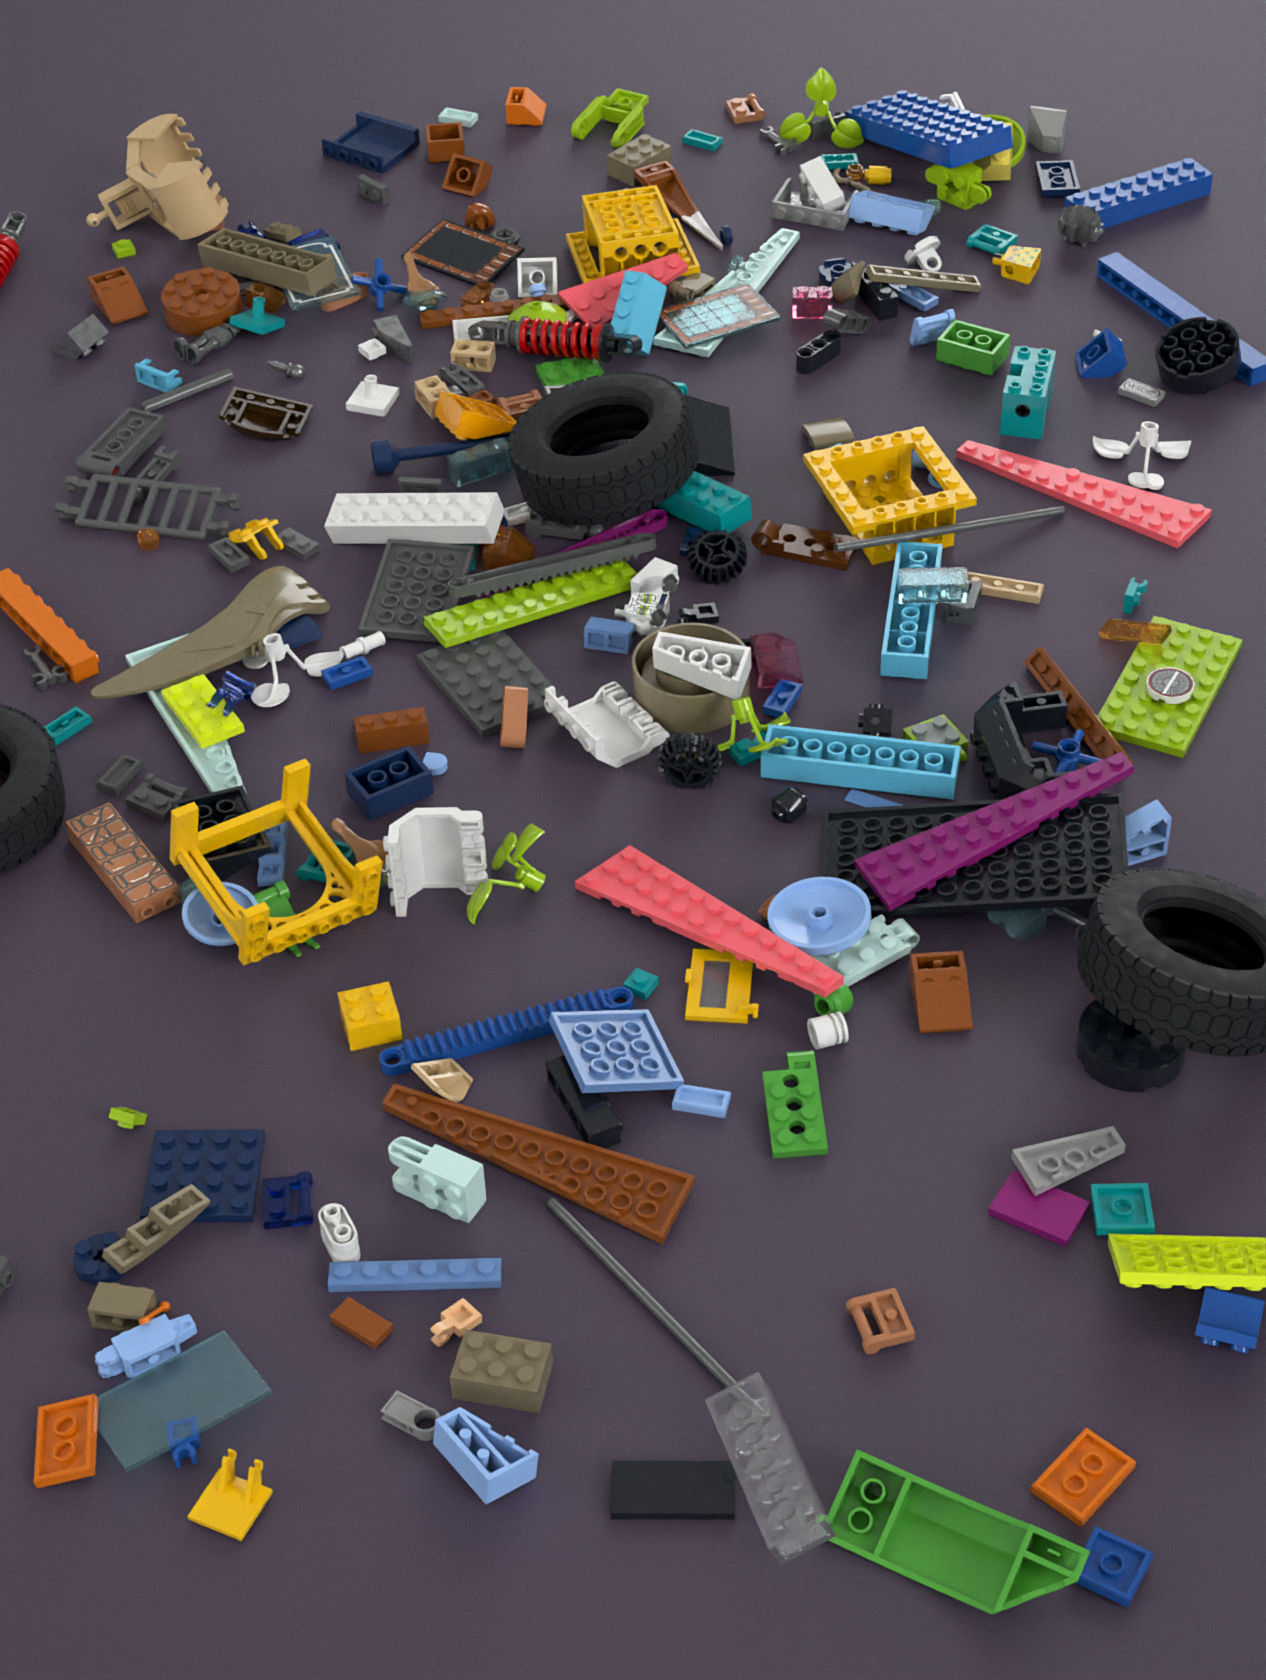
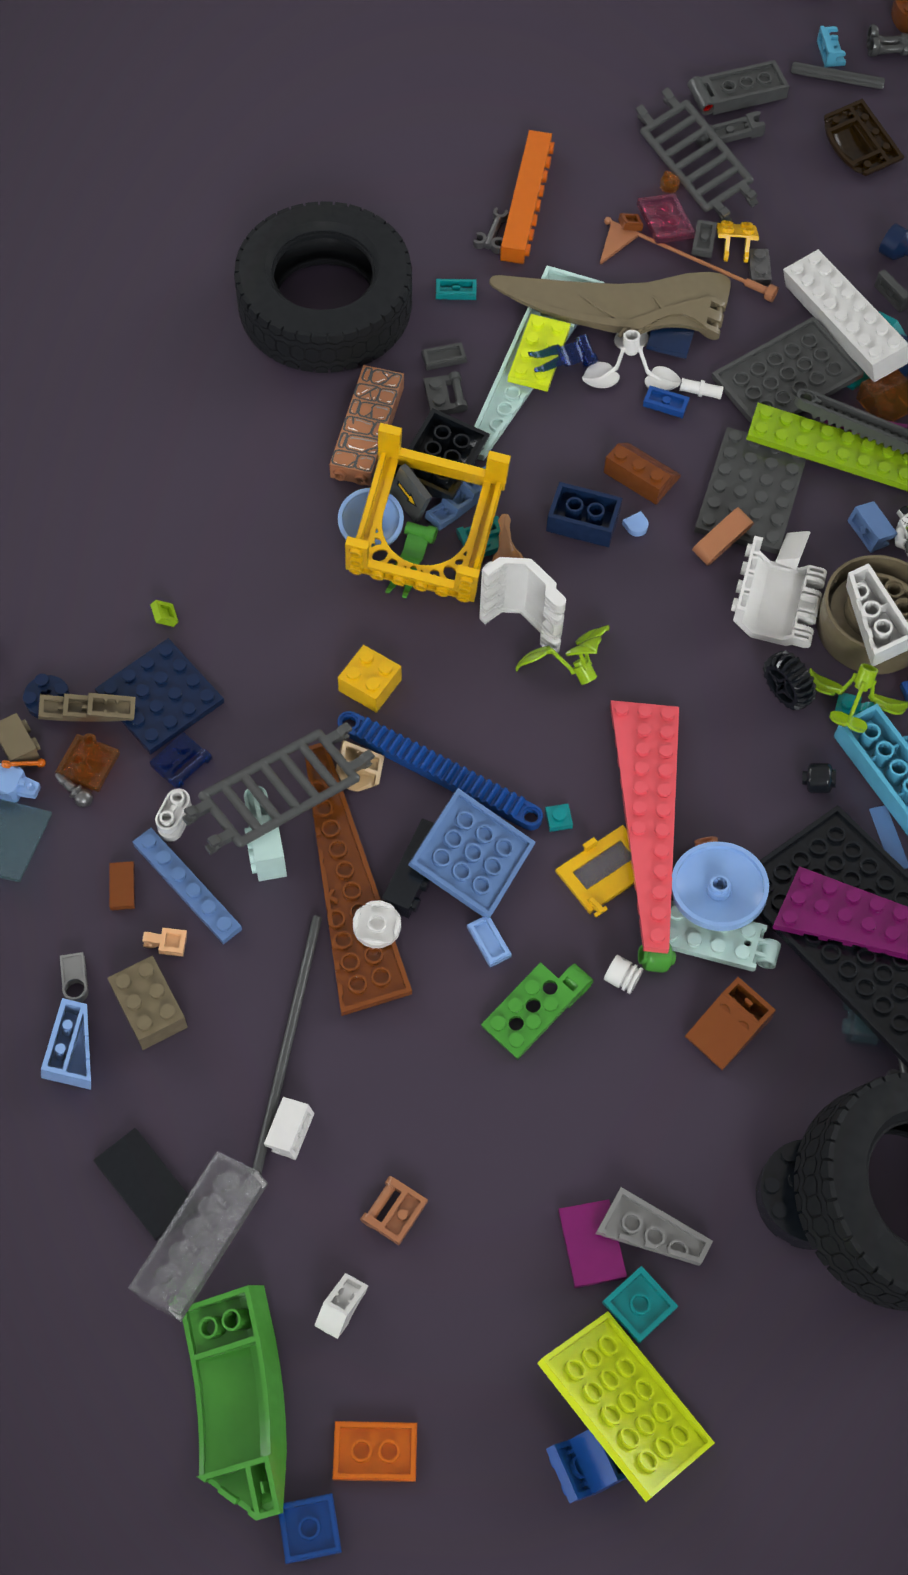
camera: 45 degrees right, 20 degrees up
none -> clear orange plate [55,733,120,792]
none -> flat silver bar [55,773,93,807]
none -> dark grey bar [182,722,375,855]
none -> white hinge [264,1097,315,1160]
none -> white arch [314,1273,368,1339]
none -> white tile [353,900,401,948]
none -> dark grey tile [390,464,432,523]
none -> nougat piece [600,217,779,302]
none -> dark orange tile [618,213,643,231]
none -> clear pink plate [637,193,695,244]
none -> white slope [776,531,810,570]

